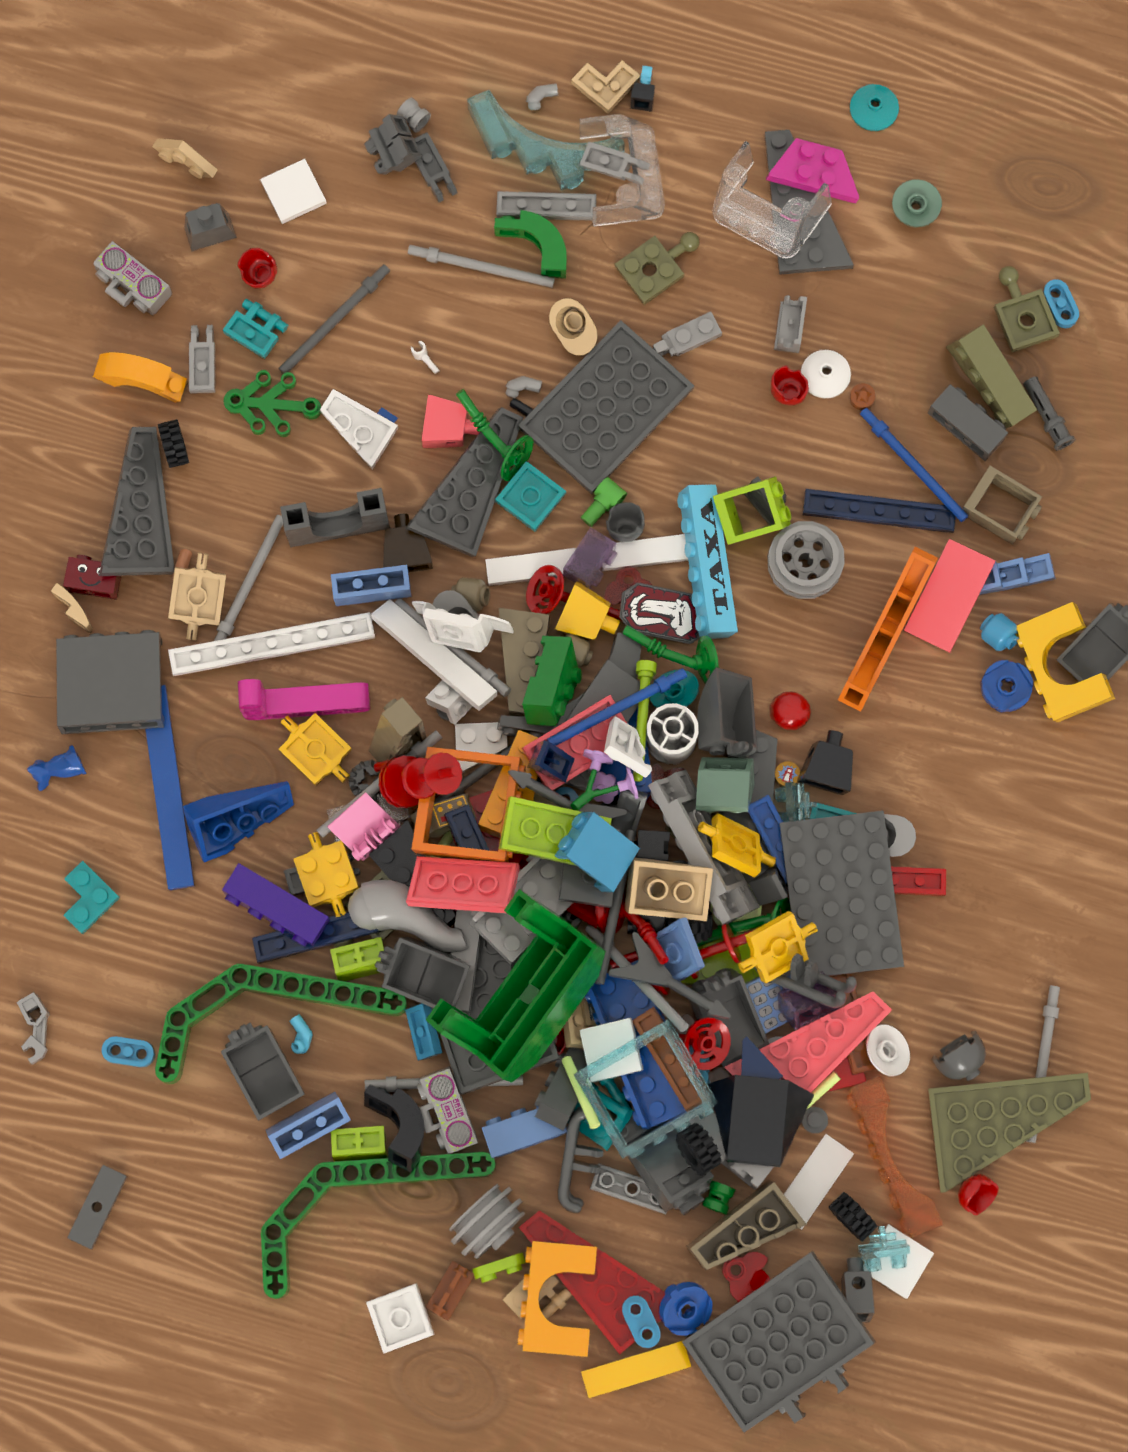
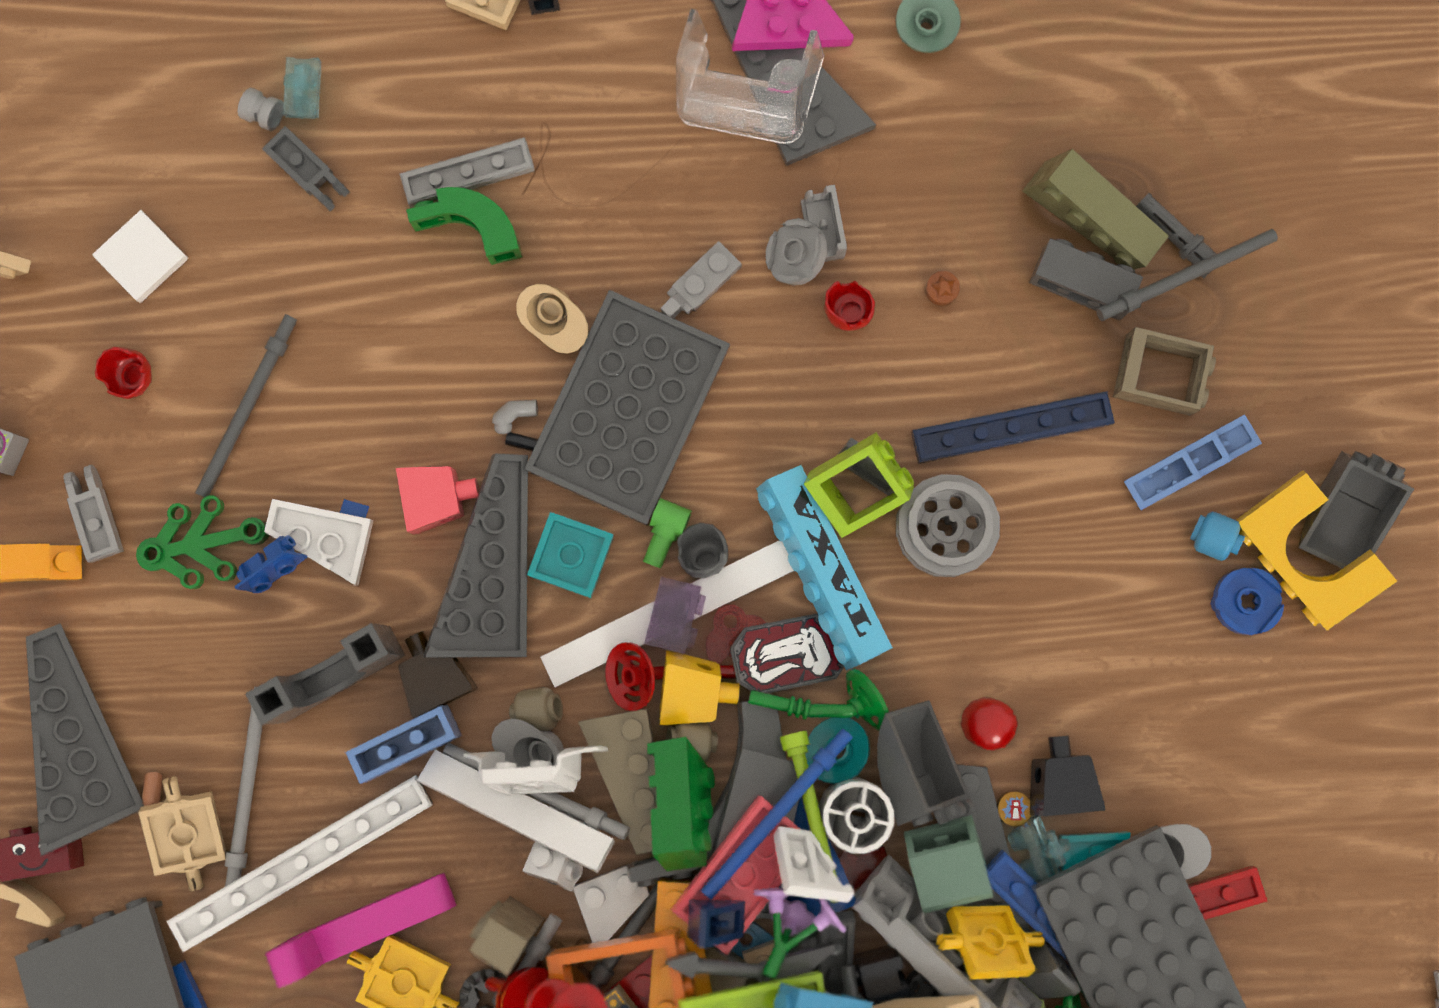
camera: 20 degrees left, 5 degrees up
black tyre [158,419,189,468] -> none
dark grey torso [184,203,237,251] -> none
teal plate [223,299,288,359] -> none
dark grey hips [364,114,422,175] -> none
light grey bar [408,245,555,288] -> none
white hand [411,341,440,374] -> none
green dish [456,389,534,481] -> none
clear light blue arch [467,90,625,191] -> none
light grey arm [526,83,558,110] -> none
clear windscreen [579,114,665,227] -> none
light grey hinge [579,142,650,185] -> none
olive plate [615,232,700,305] -> none
white dish [801,350,851,398] -> none
orange arch [838,547,938,712] -> none
blue bar [860,408,969,523] -> none
coral tile [904,539,996,653] -> none
olive plate [994,266,1060,353] -> none
dark azure plate [1043,279,1079,328] -> none
none -> blue hinge [234,535,308,593]
none -> clear light blue hips [283,57,321,119]
none -> light grey tile [766,218,827,286]
none -> dark grey bar [1096,229,1278,321]

